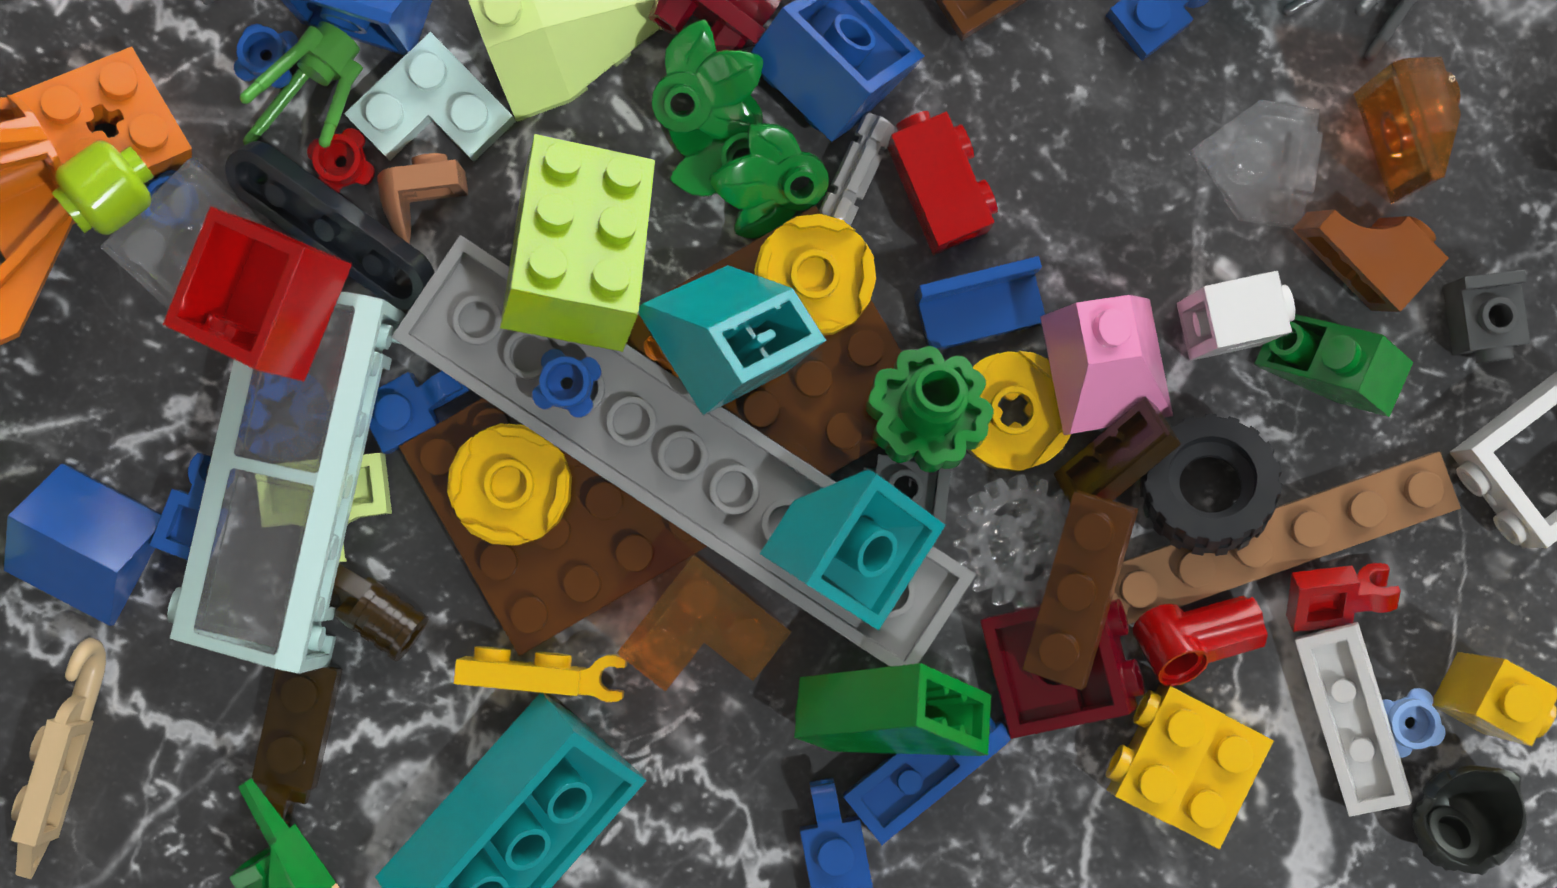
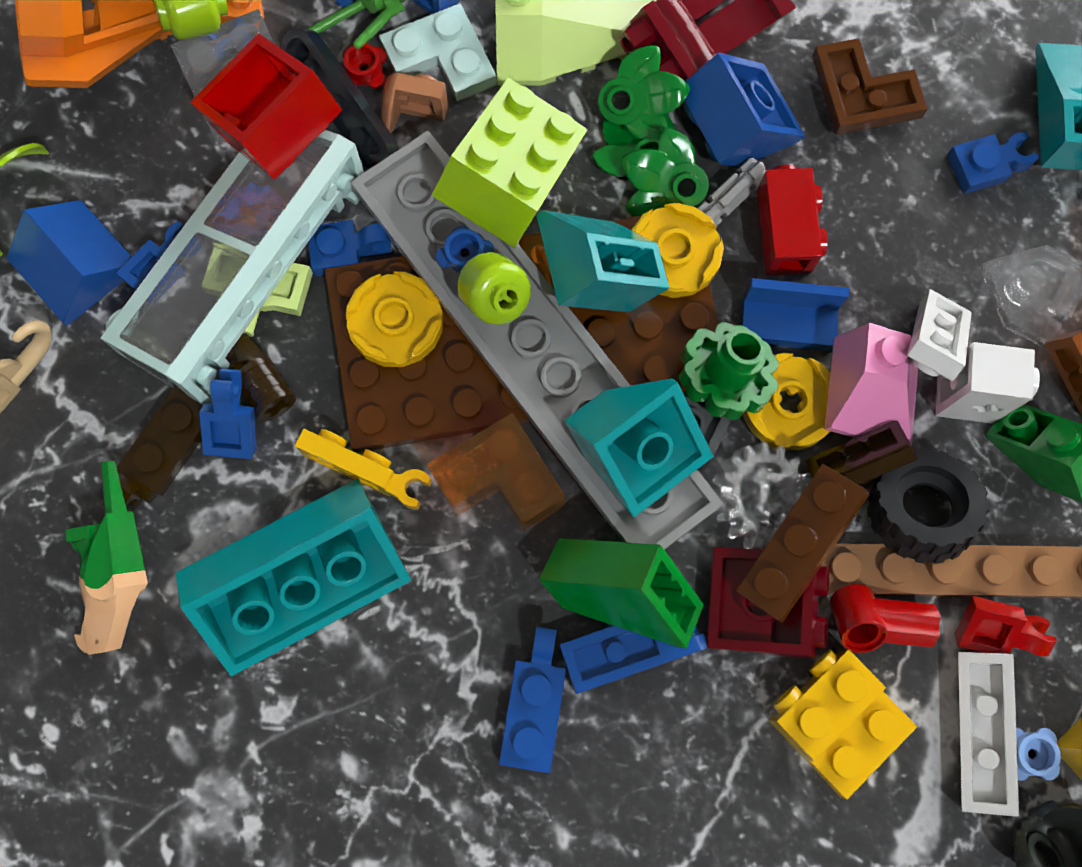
camera: 20 degrees right, 10 degrees down
none -> blue plate [199,369,257,459]
none -> lime head [457,252,531,325]
none -> white plate [907,289,972,382]

